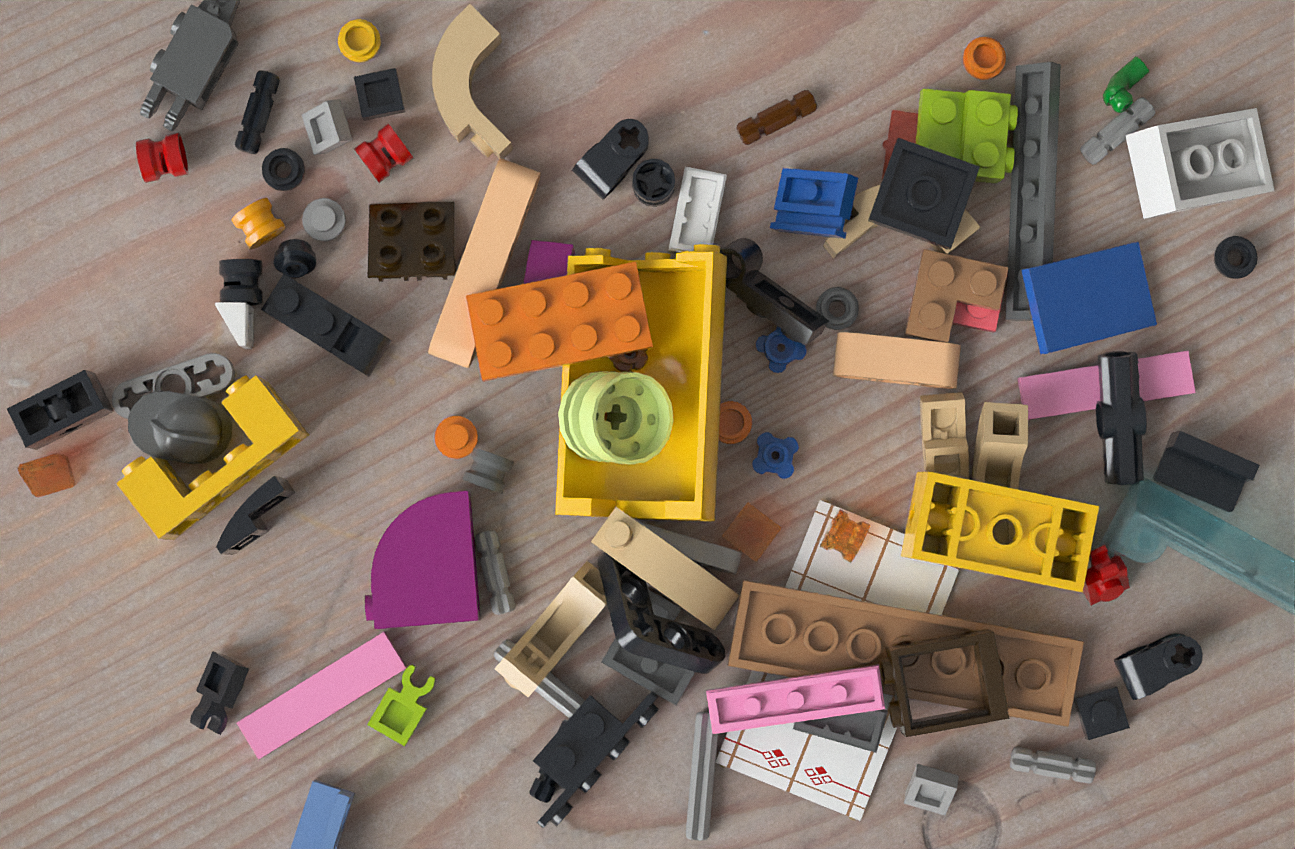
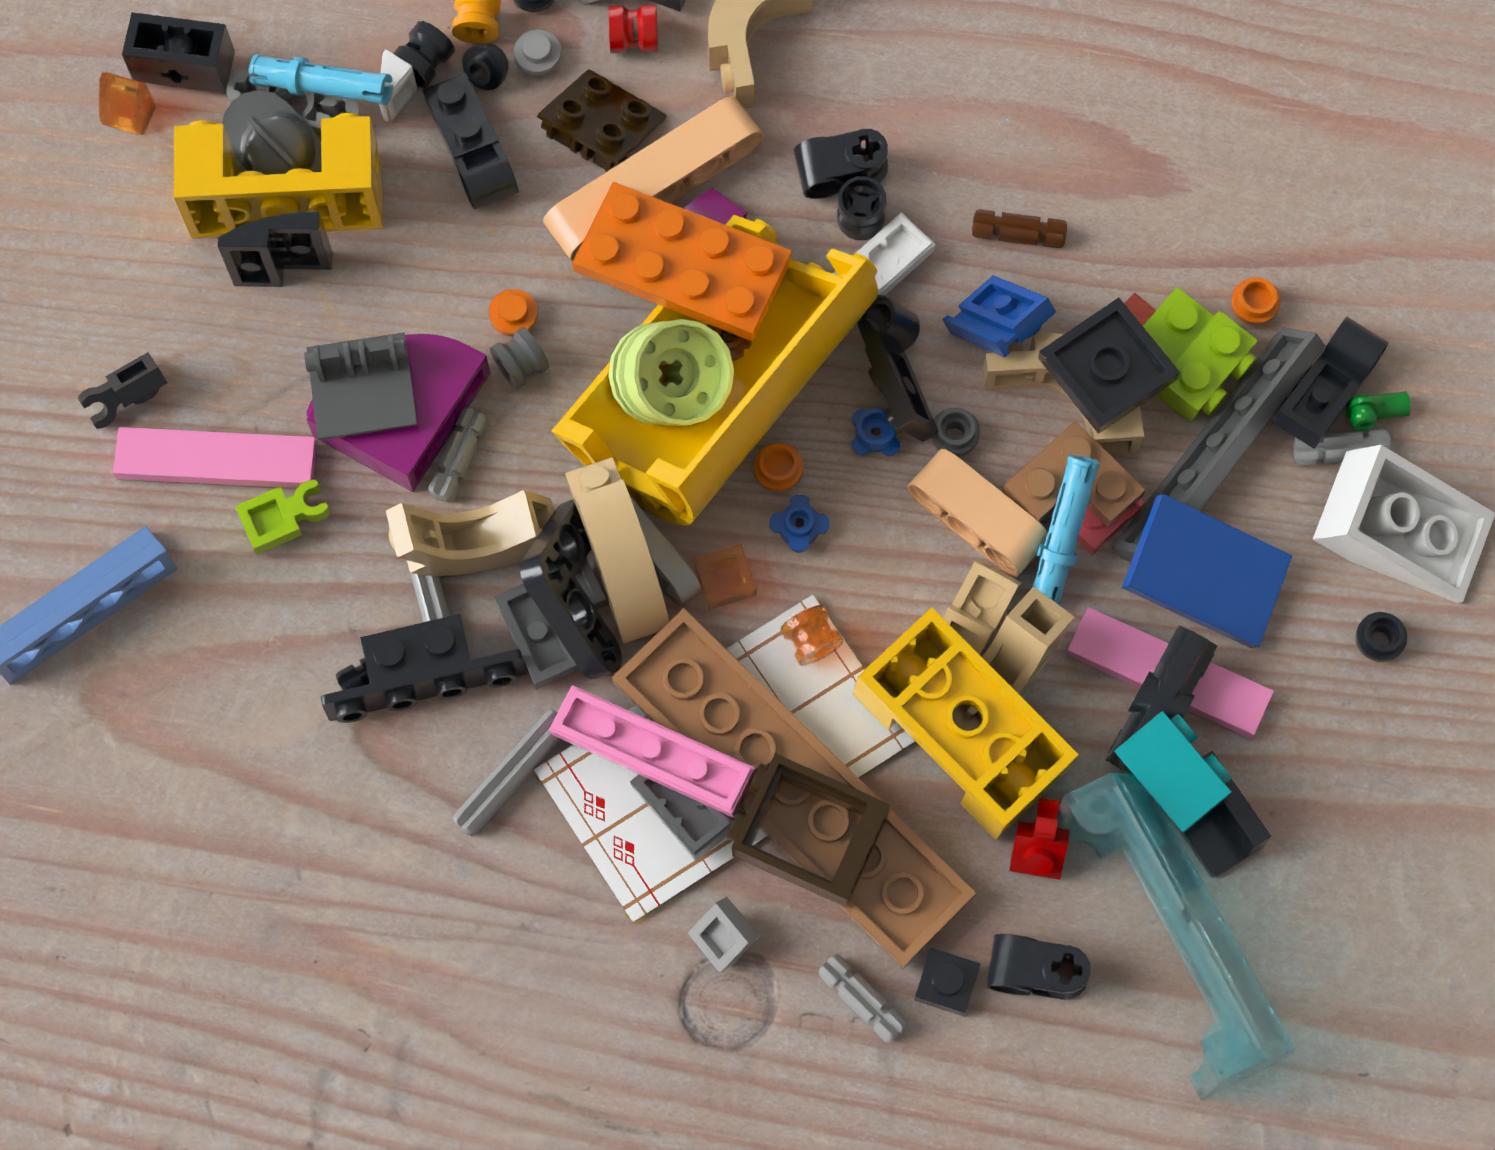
camera: 40 degrees right, 15 degrees down
none -> medium azure pin [248,54,393,105]
none -> dark grey hinge [304,332,418,441]
none -> medium azure pin [1032,454,1100,605]
none -> teal brick [1114,711,1232,833]
none -> black plate [1272,317,1389,449]

